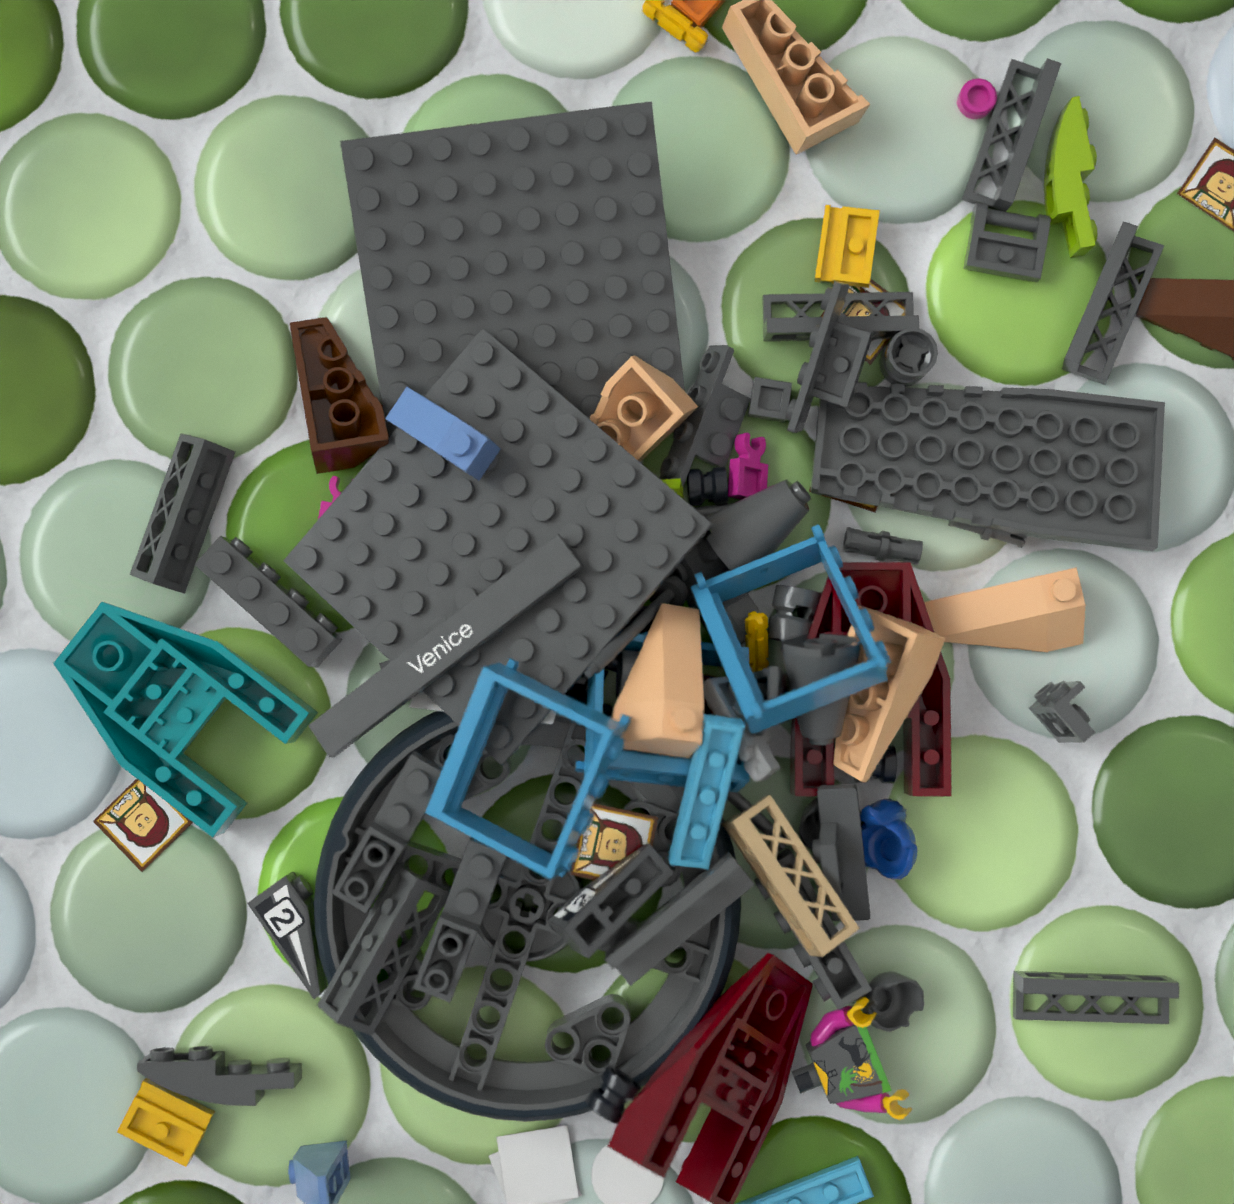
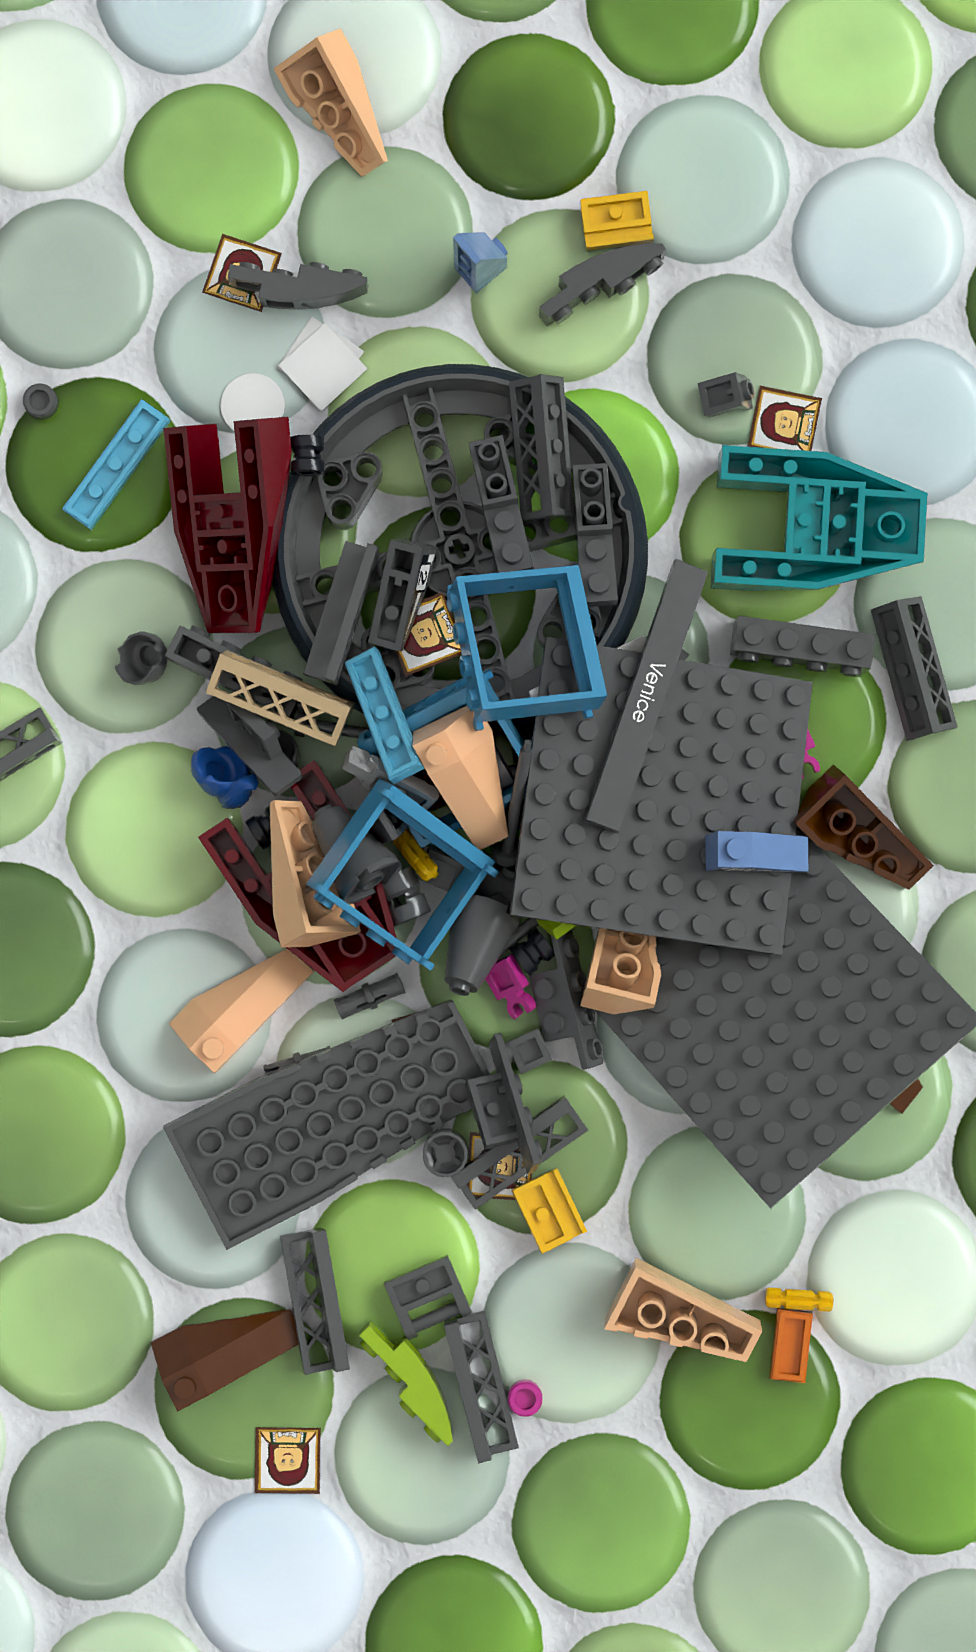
camera: 145 degrees right, 0 degrees up
slope [247,872,327,999] -> none
torso [791,997,912,1120] -> none
dark grey bracket [1029,681,1095,743] -> none
none -> dark grey bracket [698,372,755,418]

